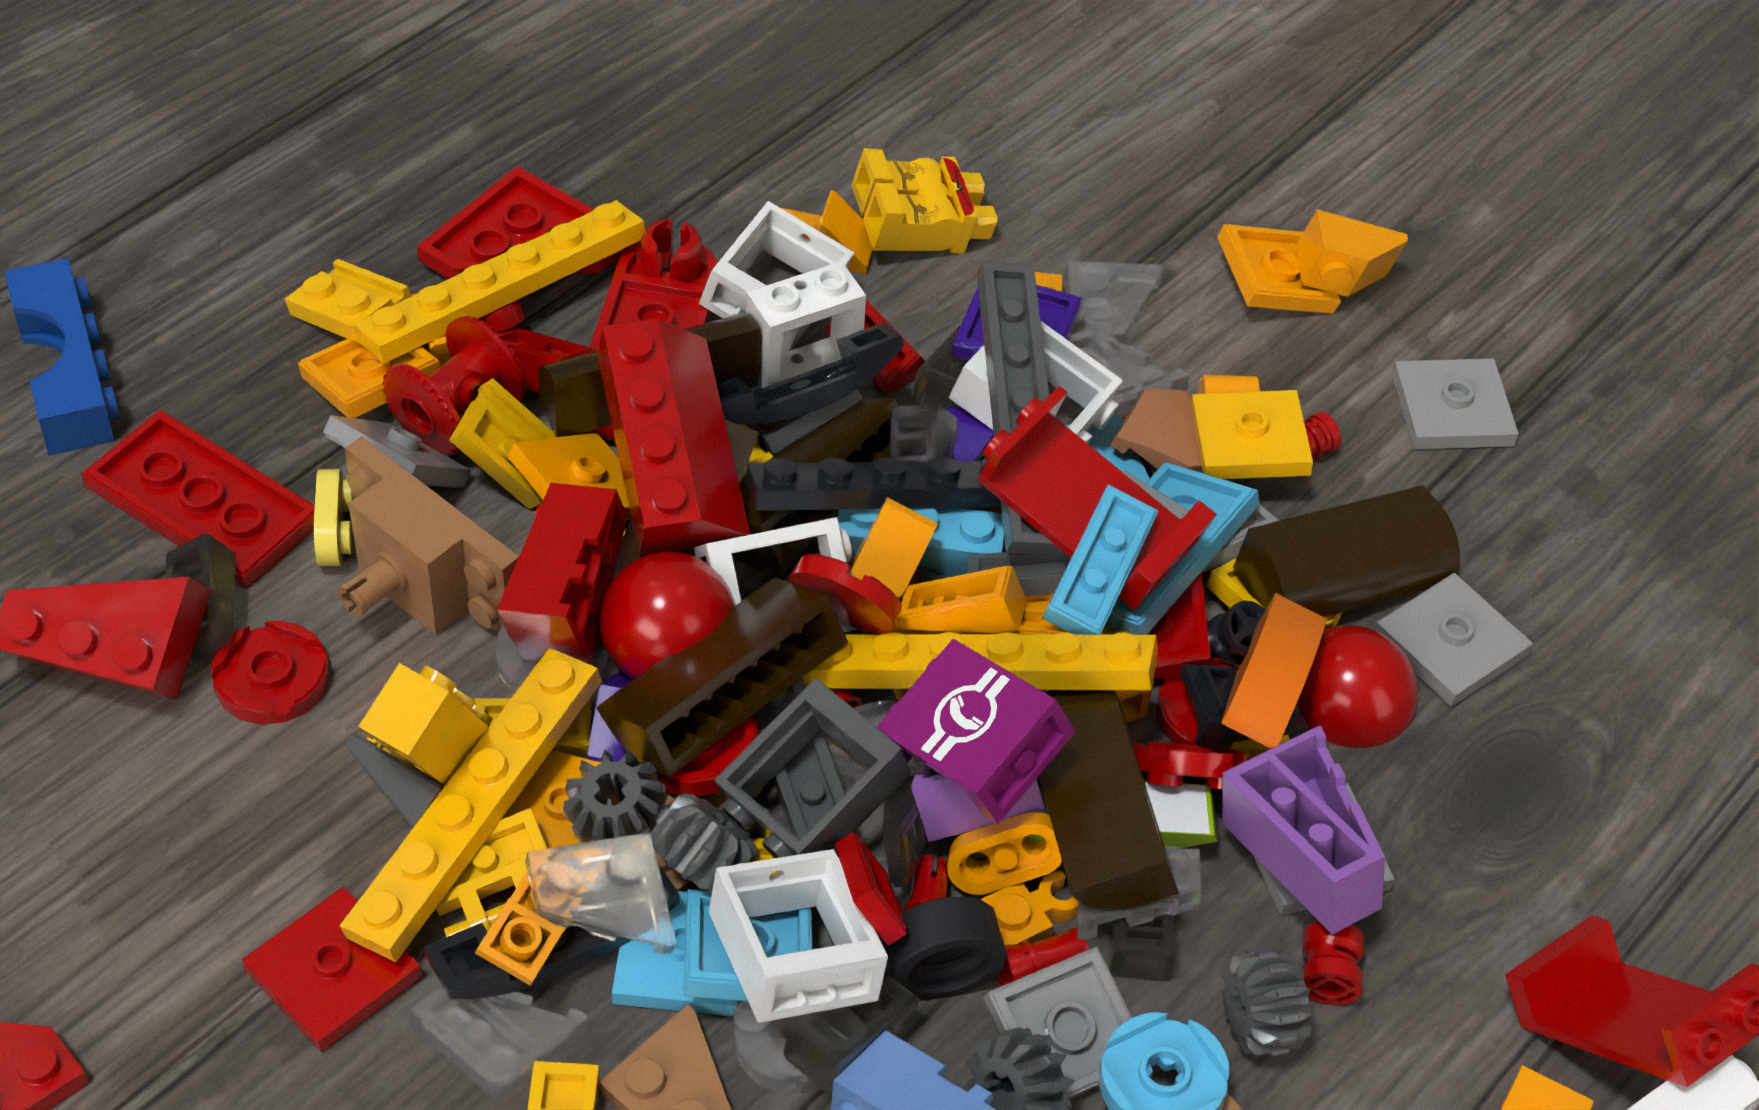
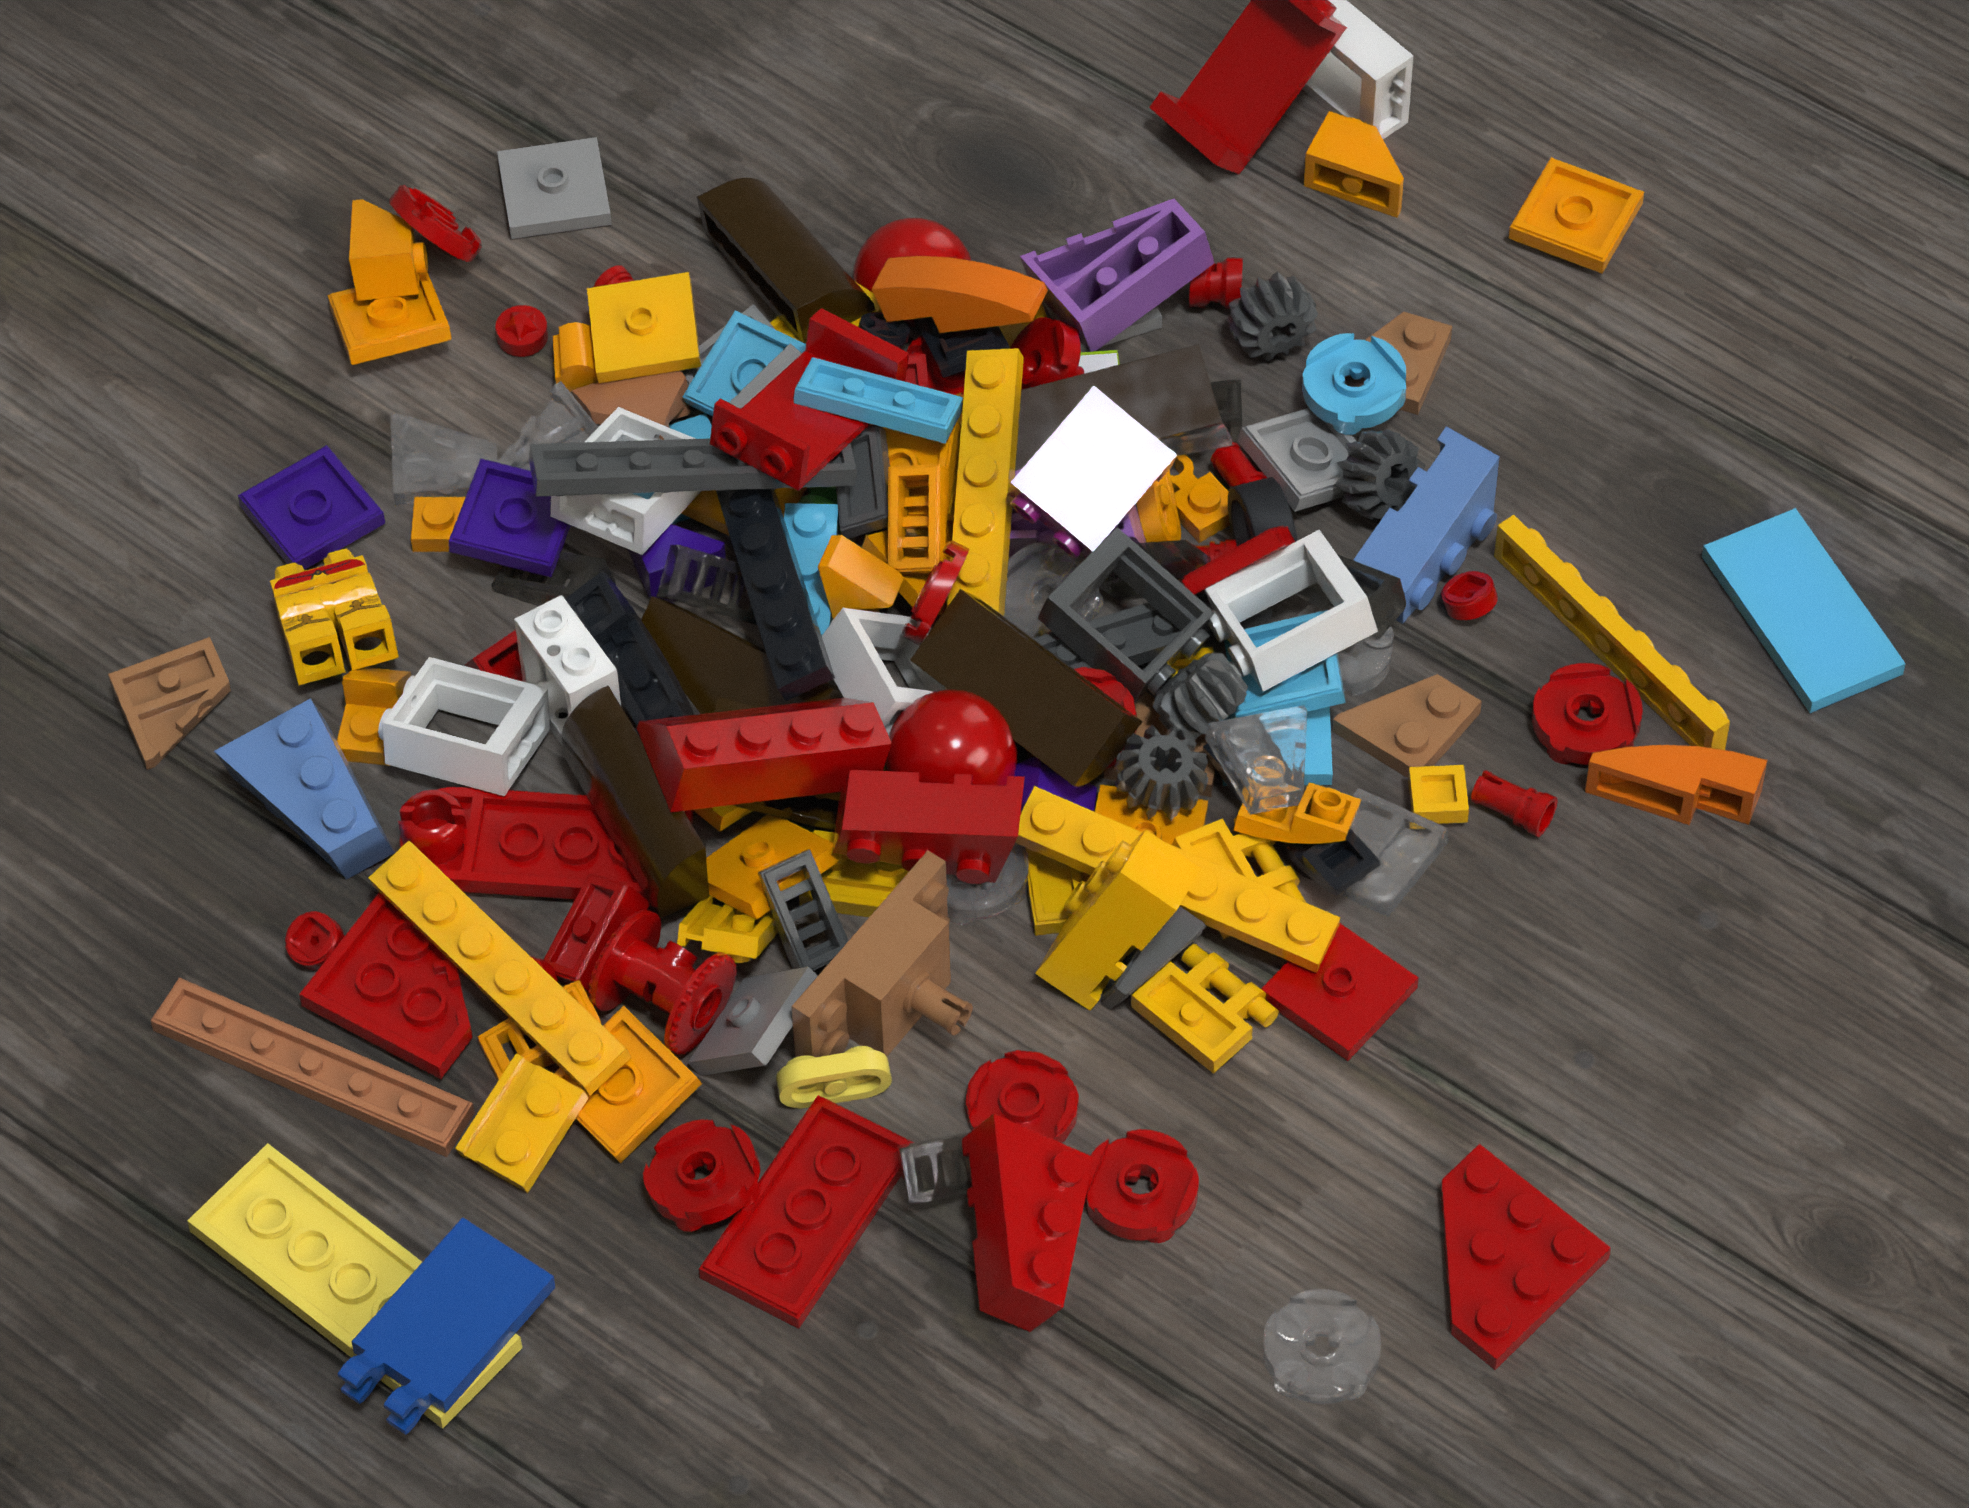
camera: 90 degrees left, 5 degrees up
blue arch [4,258,120,456] -> none
light grey plate [1374,573,1534,707] -> none
none -> medium nougat wing [108,637,231,770]
none -> nougat tile [151,978,475,1157]
none -> light yellow plate [187,1143,522,1429]
none -> medium blue wedge [214,698,395,880]
none -> dark purple plate [238,445,385,570]
none -> red tile [285,911,344,970]
none -> blue tile [338,1217,555,1435]
none -> red tile [389,185,482,262]
none -> red tile [495,305,548,357]
none -> red plate [643,1119,760,1232]
none -> dark grey slope [758,849,848,971]
none -> red plate [1085,1129,1199,1243]
none -> yellow plate [1131,944,1279,1074]

